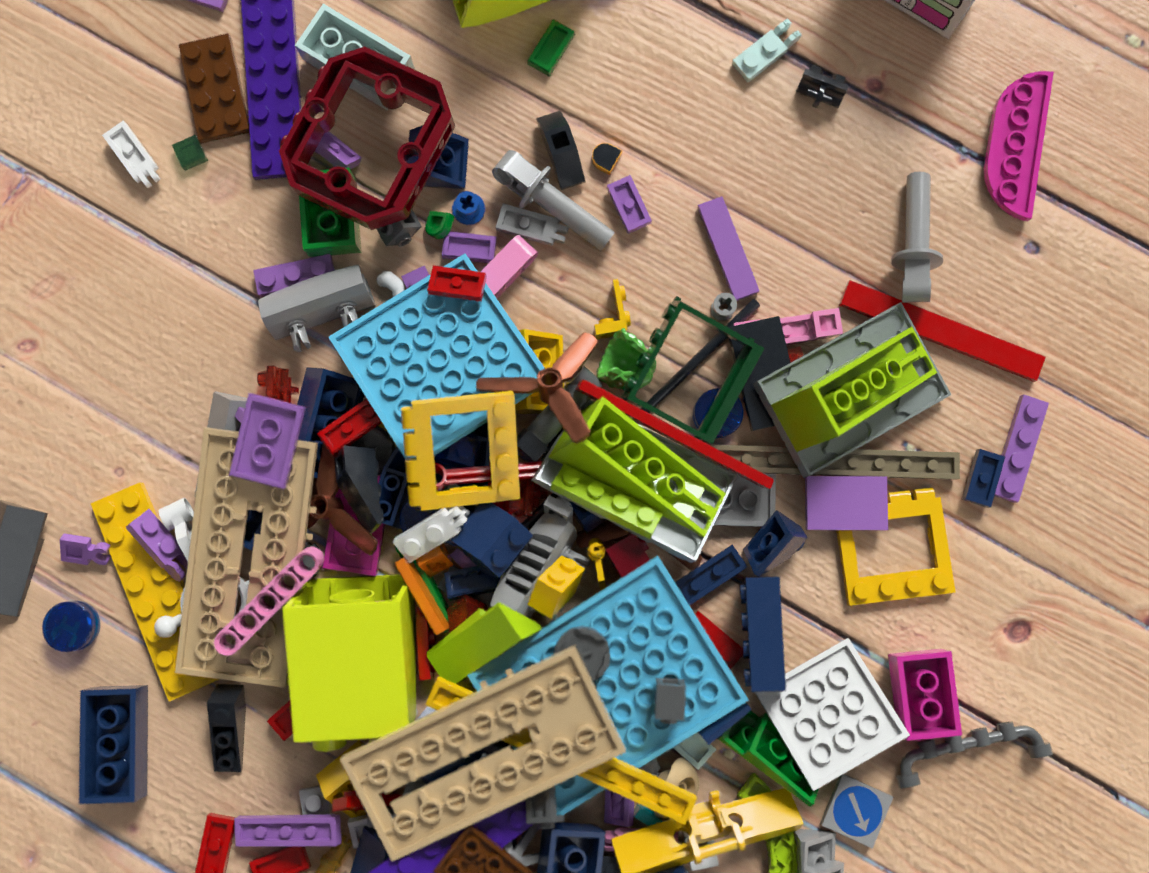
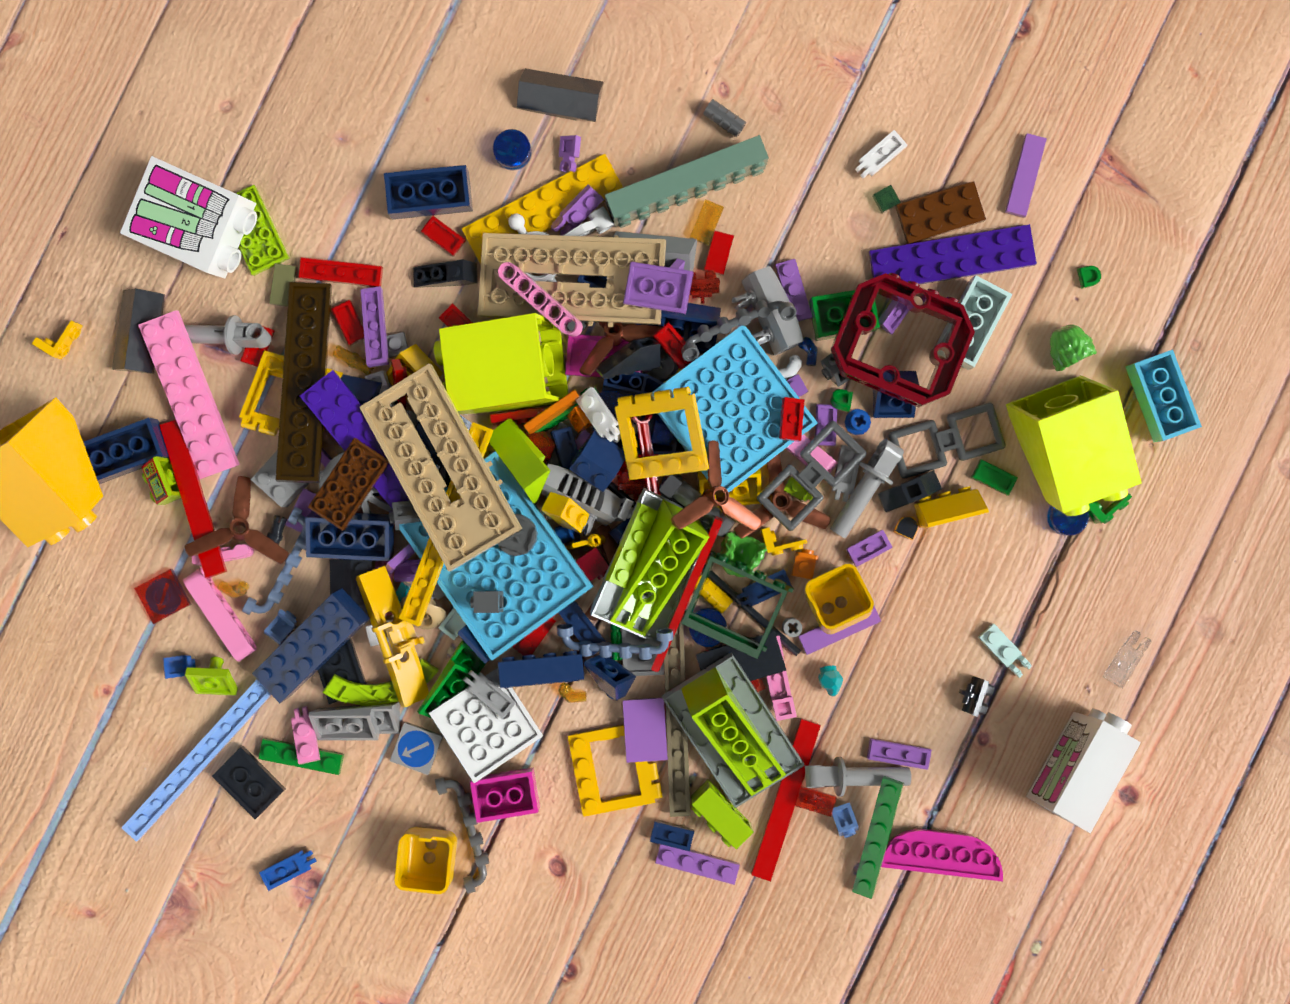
camera: 90 degrees right, 5 degrees up
none -> medium lavender tile [385,544,415,575]
none -> yellow piece [394,827,457,894]
none -> red tile [421,215,466,256]
none -> light grey hinge [463,670,516,719]
none -> blue piece [555,526,580,544]
none -> sand blue bar [557,624,673,660]
none -> clear yellow arm [558,683,587,703]
none -> sand green brick [605,135,769,228]
none -> green axle [611,624,622,660]
none -> dark grey bar [681,300,797,361]
none -> clear yellow tile [690,199,724,245]
none -> lime brick [691,779,754,849]
none -> yellow axle [694,573,733,613]
none -> dark grey axle [703,99,746,138]
none -> red tile [704,231,734,276]
none -> copper piece [733,454,831,539]
none -> dark blue hinge [736,569,792,607]
none -> dark grey bar [757,421,866,531]
none -> lime bracket [784,476,813,502]
none -> orange bracket [792,549,818,579]
none -> clear red hips [795,786,837,817]
none -> clear blue arm [798,337,818,366]
none -> yellow piece [805,564,874,635]
none -> teal rock [818,665,843,697]
none -> medium blue bracket [830,802,859,838]
none -> green plate [852,776,904,899]
none -> medium lavender tile [867,738,932,770]
none -> dark grey bar [888,403,1006,478]
none -> yellow slope [914,486,989,528]

